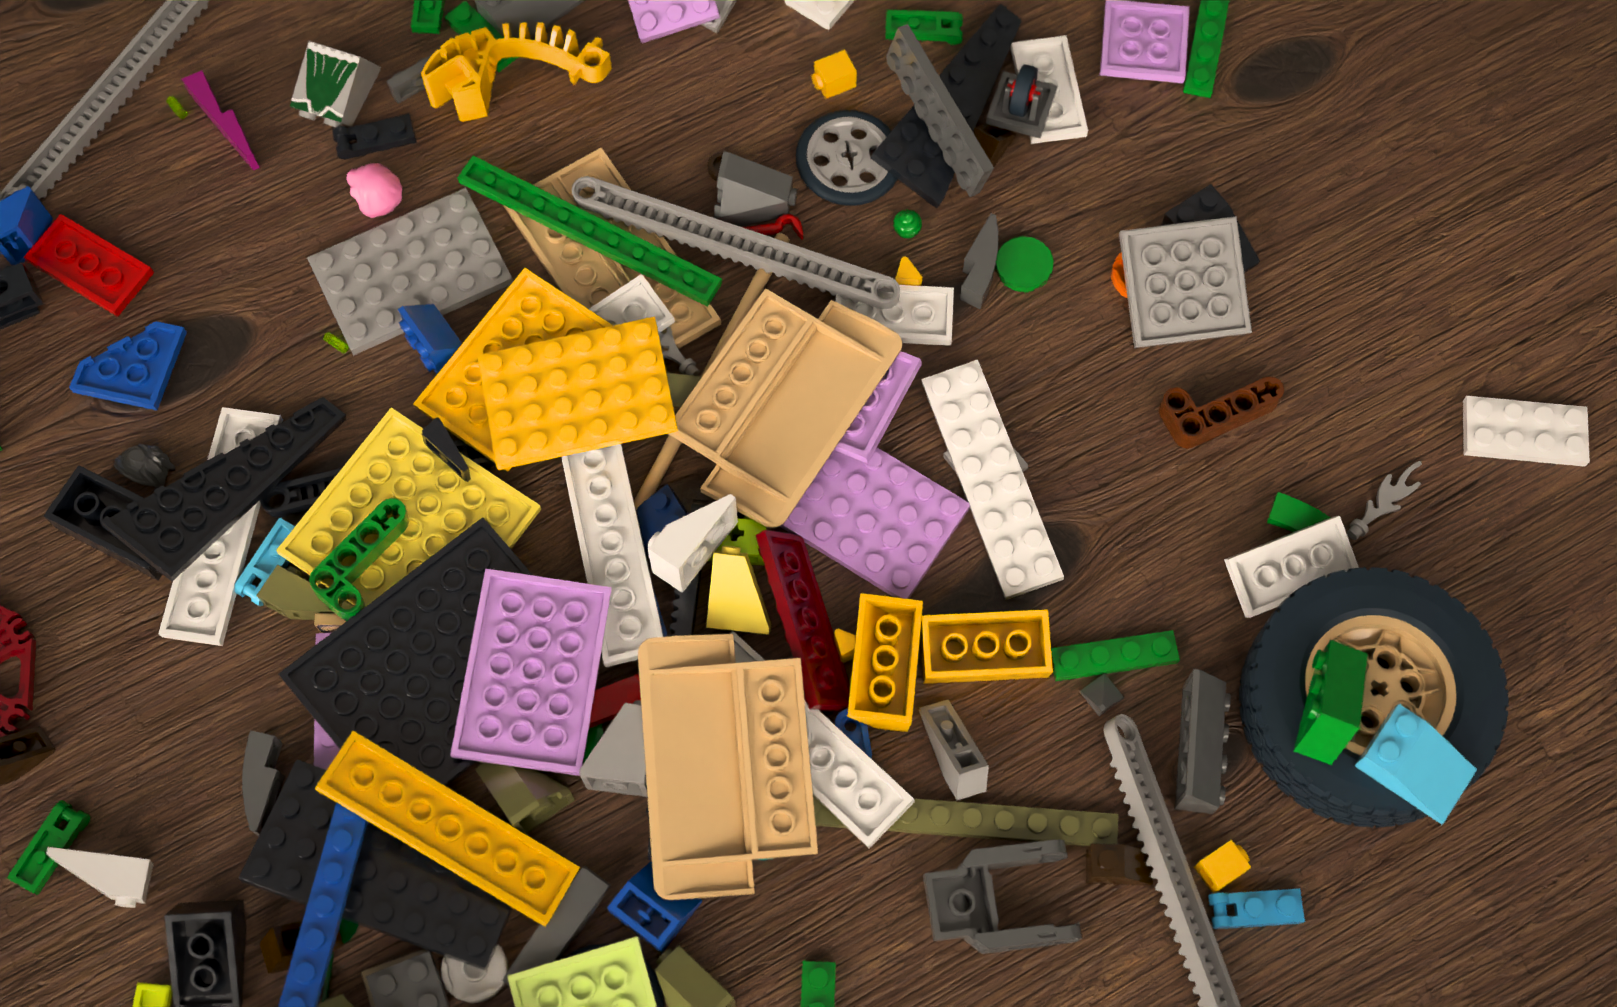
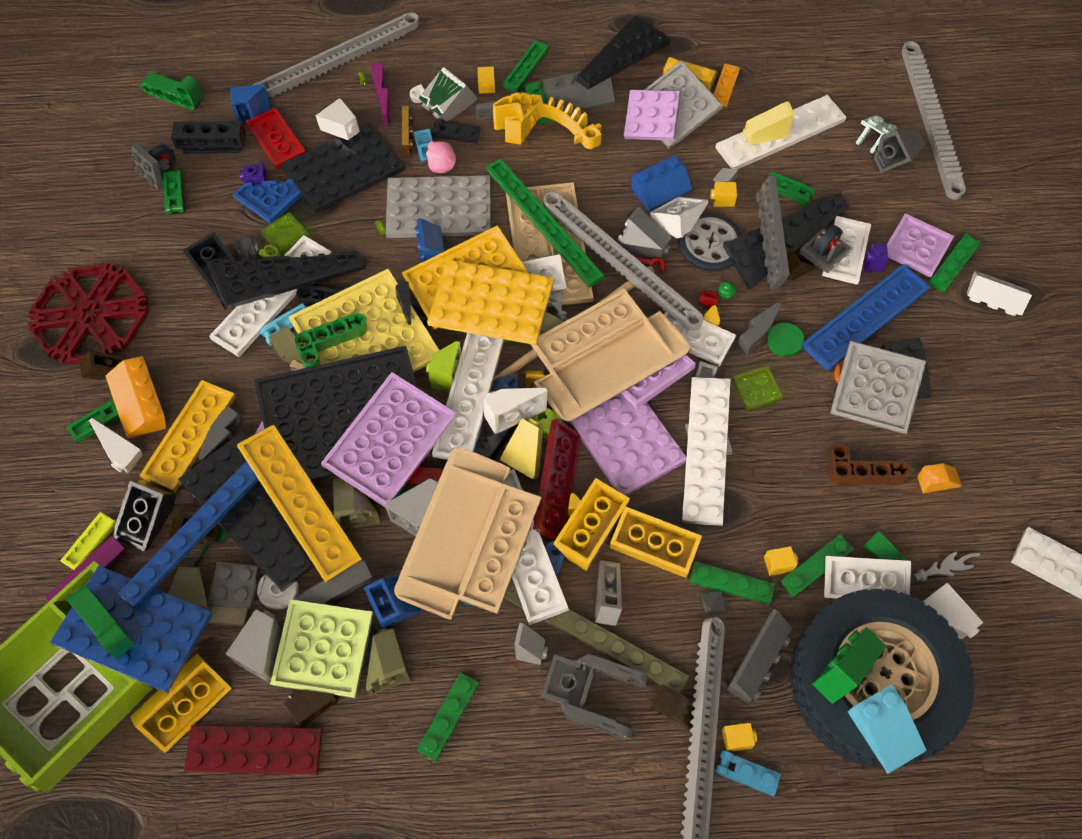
camera: 25 degrees right, 5 degrees down
none -> light orange slope [106,356,166,439]
none -> yellow plate [140,380,236,493]
none -> dark purple brick [240,162,267,185]
none -> lime plate [259,245,281,257]
none -> clear neon green plate [260,212,310,256]
none -> black plate [281,123,405,213]
none -> white slope [316,99,360,140]
none -> plate [402,106,414,156]
none -> white tile [410,84,425,103]
none -> dark azure slope [413,128,433,162]
none -> lime slope [426,341,461,392]
none -> yellow brick [477,67,495,94]
none -> light grey slope [515,623,548,665]
none -> yellow slope [526,370,545,387]
none -> blue slope [631,155,692,212]
none -> white slope [650,197,708,238]
none -> light grey slope [695,361,718,378]
none -> red slope [699,290,719,309]
none -> light grey slope [713,168,738,182]
none -> clear neon green plate [732,366,783,411]
none -> yellow brick [764,546,798,576]
none -> green plate [779,534,854,598]
none -> blue plate [802,264,930,371]
none -> dark purple brick [864,244,888,271]
none -> light orange slope [917,463,962,493]
none -> white slope [923,583,983,639]
none -> white slope [967,271,1032,316]

